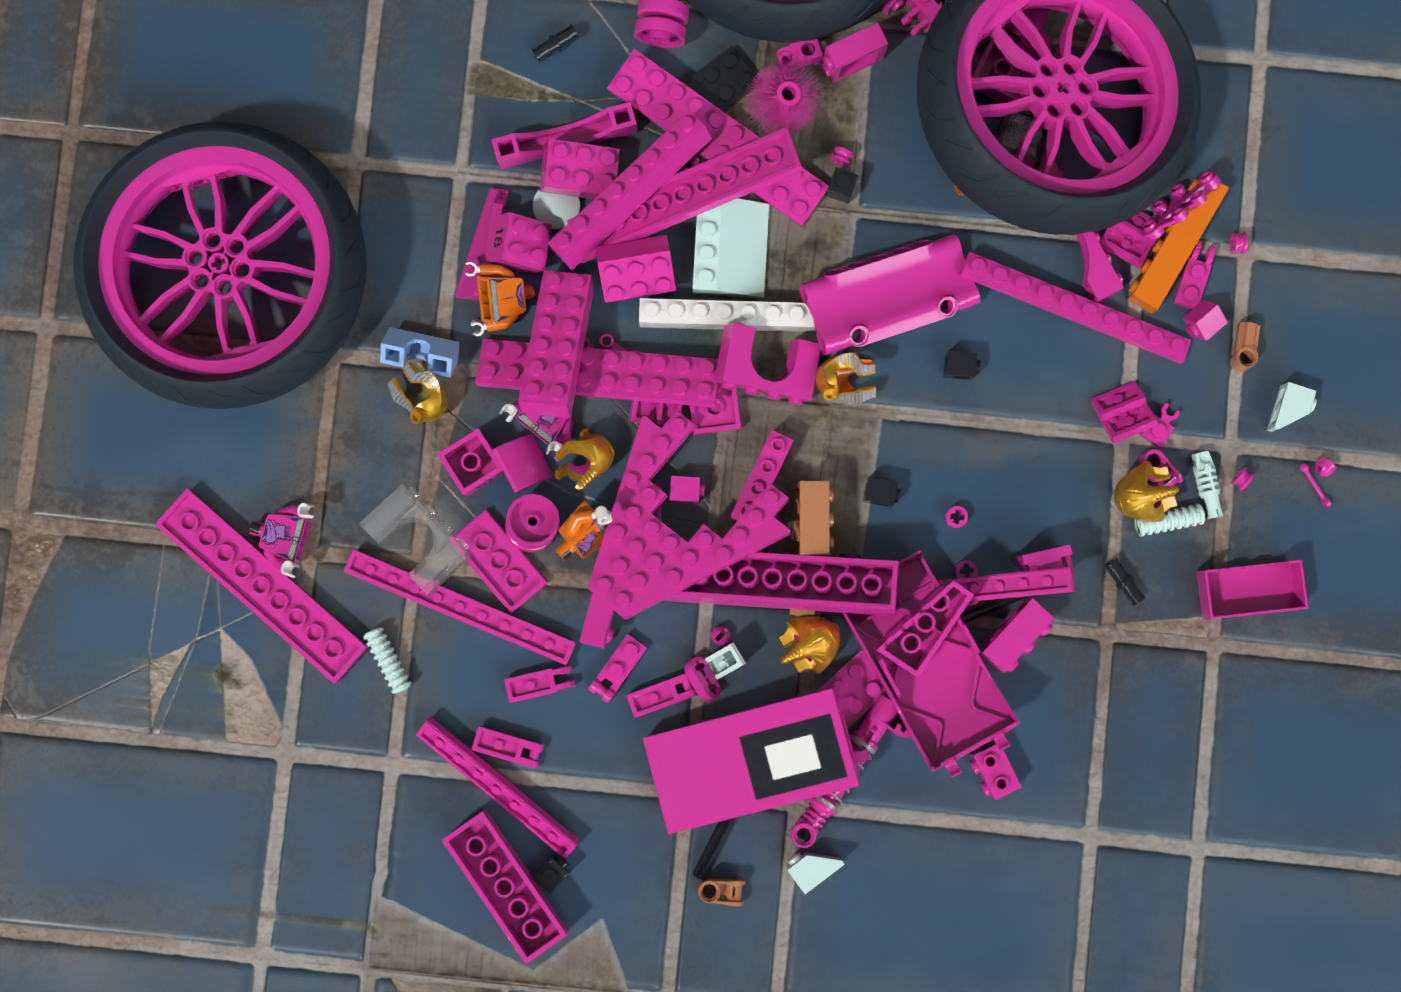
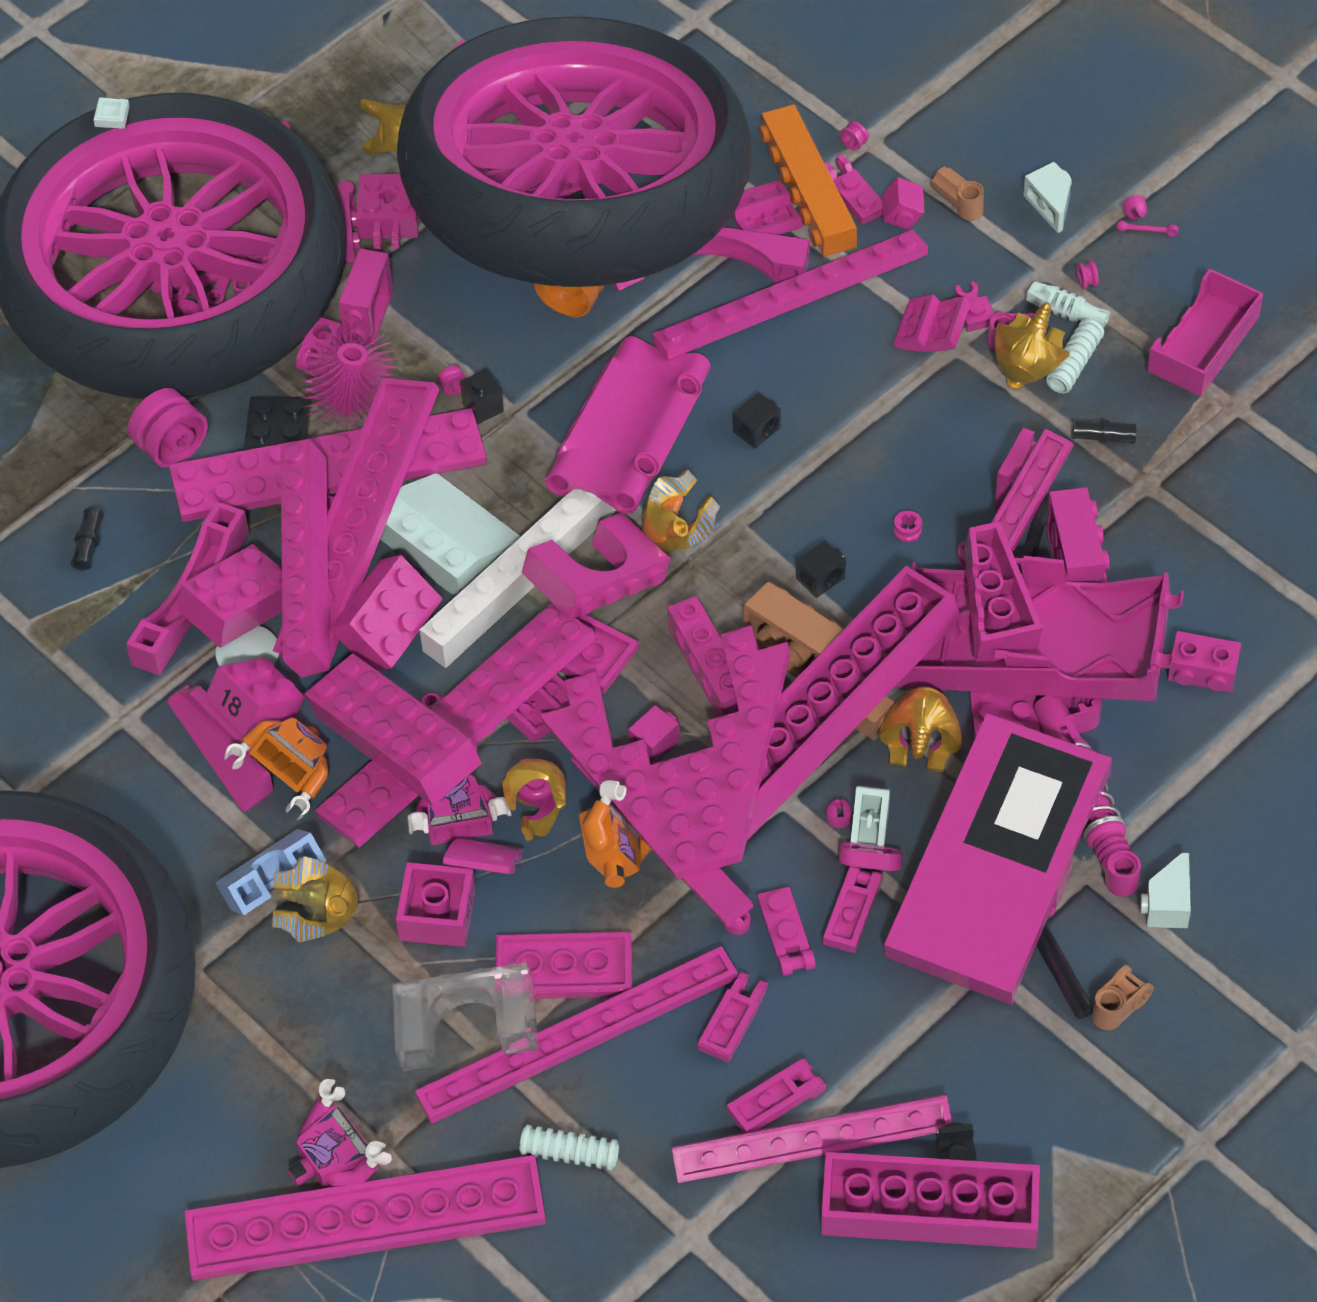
camera: 50 degrees left, 30 degrees down
dark pink wheel [505,494,560,553] -> none
dark pink plant [1141,170,1221,241] -> none

